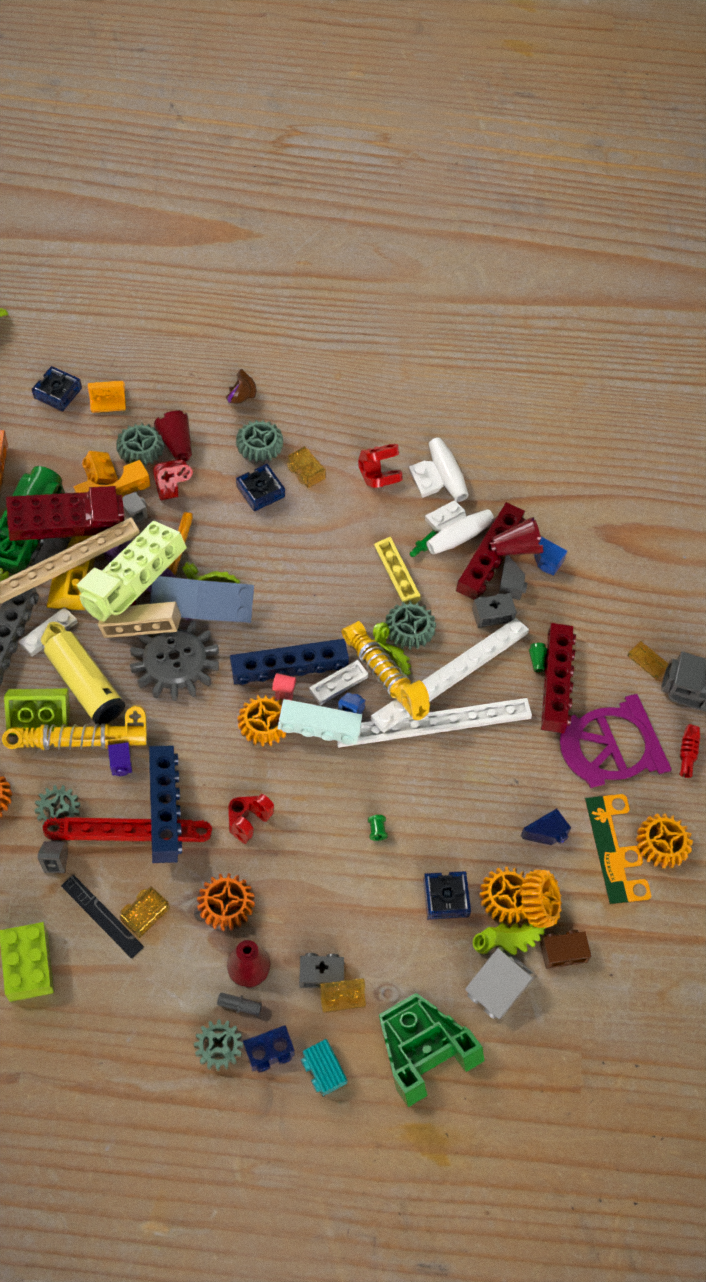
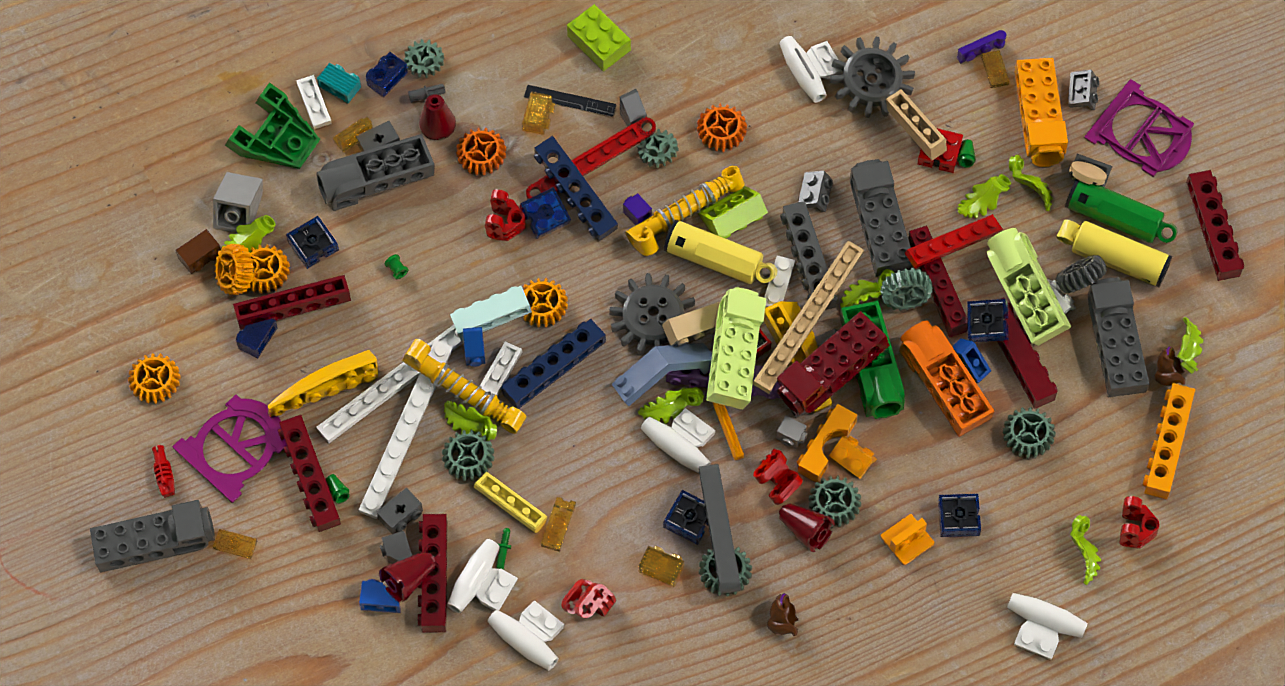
camera: 155 degrees right, 5 degrees up
coral piece [272,673,296,703] -> none
piece [585,794,651,904] -> none
none -> dark red brick [233,275,351,330]
none -> yellow wedge [268,350,378,417]
none -> white plate [296,75,332,129]
none -> dark grey brick [316,134,435,211]
none -> clear blue piece [519,187,571,239]
none -> clear yellow plate [541,496,576,552]
none -> white plate [641,408,715,473]
none -> dark grey beam [699,464,741,594]
none -> white plate [1007,593,1088,660]

